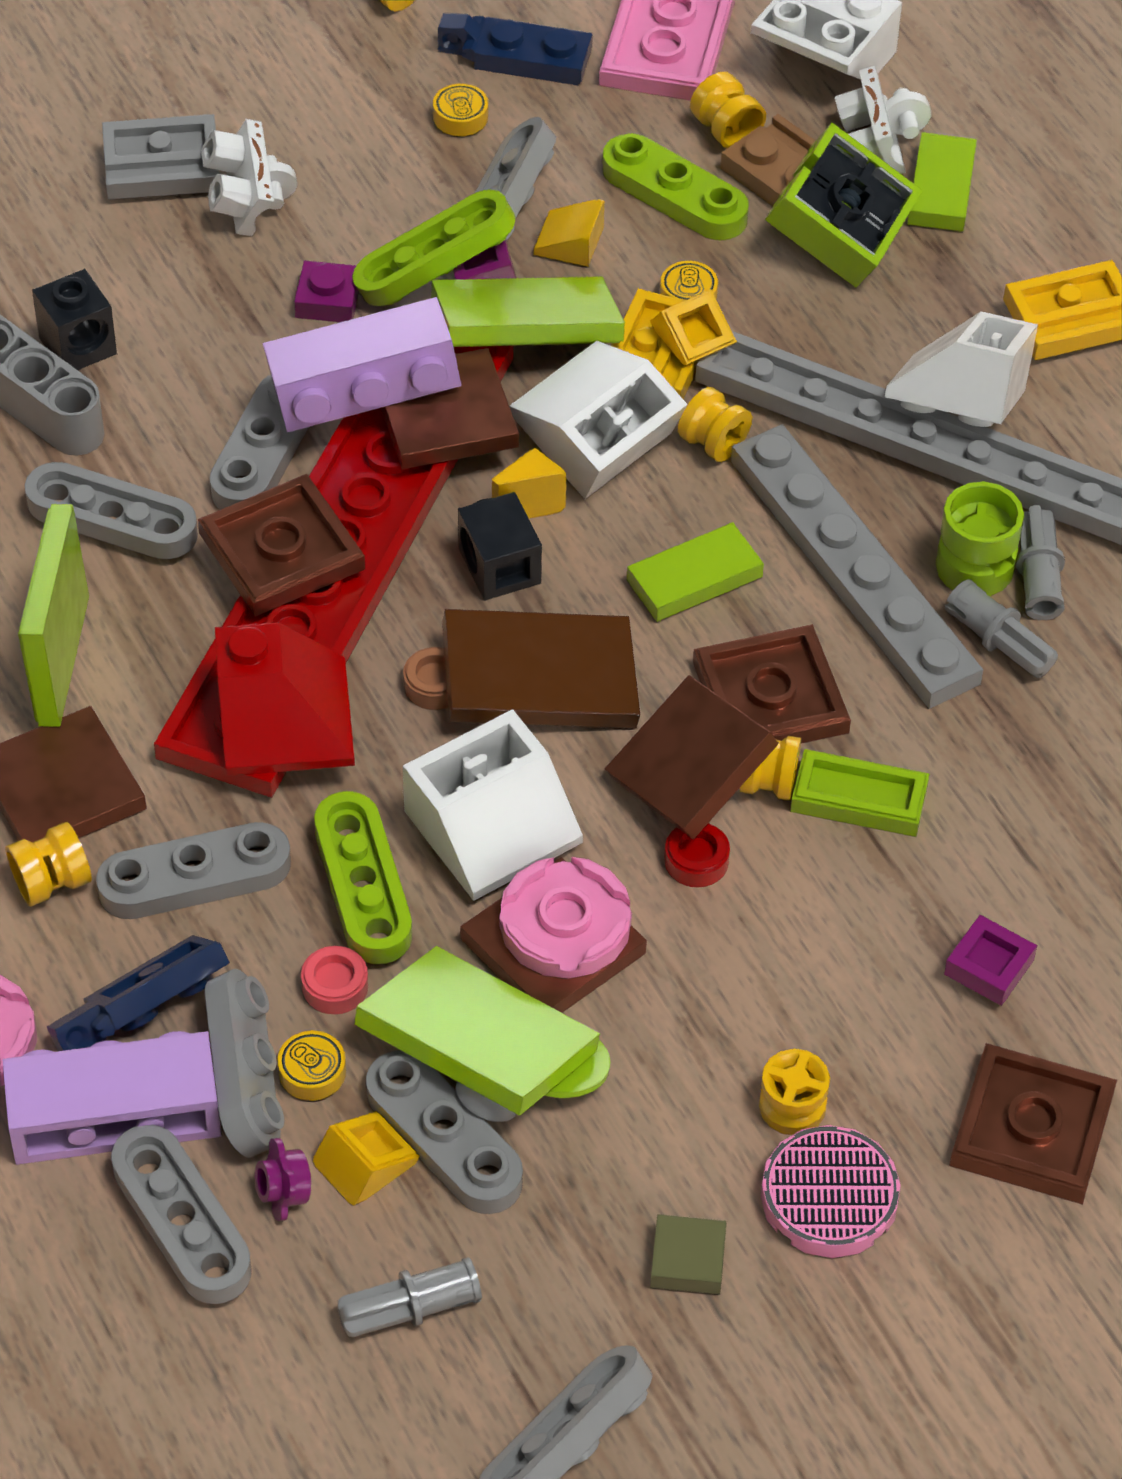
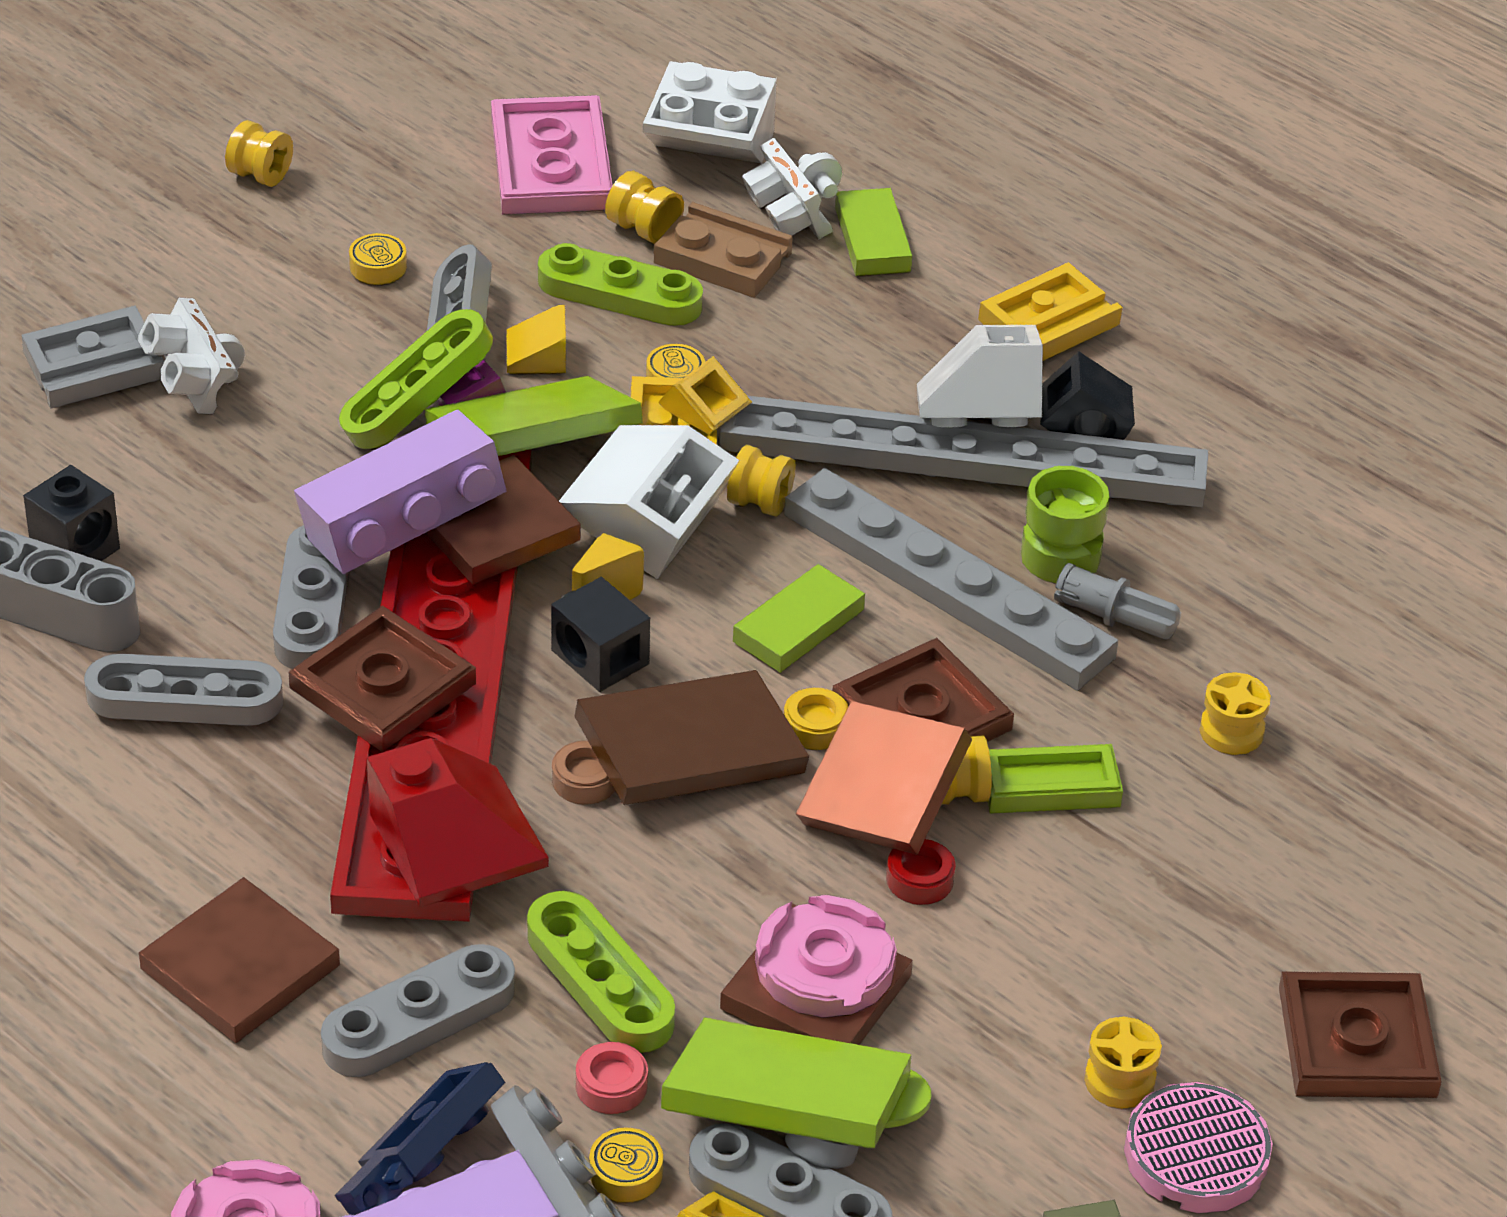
camera: 20 degrees left, 10 degrees down
yellow wheel [5,822,92,907] -> none
lime tile [18,504,89,727] -> none
magenta plate [294,260,359,322] -> none
white slope [403,709,583,901] -> none
dark blue hinge [438,13,593,86] -> none
piece [765,123,923,288] -> none
magenta plate [944,915,1037,1006] -> none
light grey axle [1016,505,1065,620] -> none
none -> yellow tile [784,688,848,750]
none -> black brick [1040,351,1135,440]
none -> yellow wheel [1199,672,1271,755]

